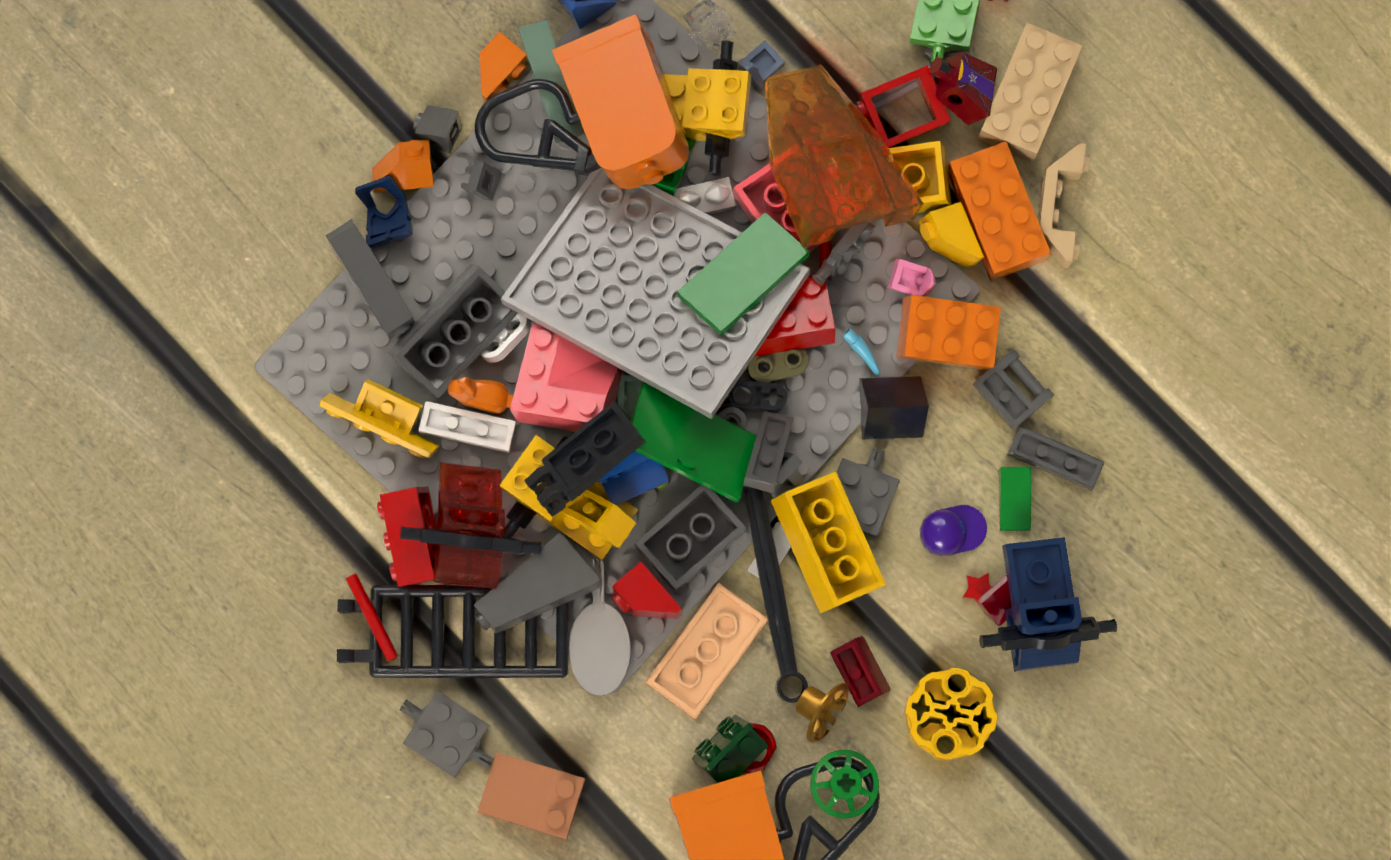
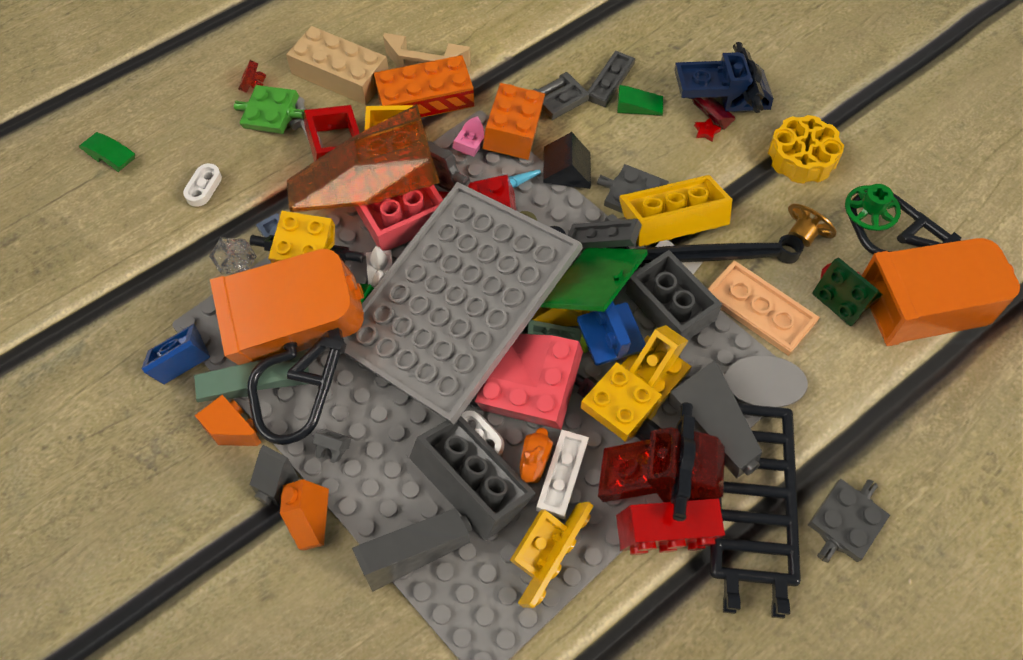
camera: 80 degrees left, 20 degrees down
red bar [346,573,398,662] -> none
dark blue piece [355,176,413,249] -> none
nougat slope [478,752,586,840] -> none
black tile [524,401,646,517] -> none
red slope [612,562,682,619] -> none
tile [677,213,809,336] -> none
dark red slope [830,636,891,707] -> none
yellow slope [919,202,984,268] -> none
dark purple cap [919,505,987,556] -> none
dark red torso [929,53,997,126] -> none

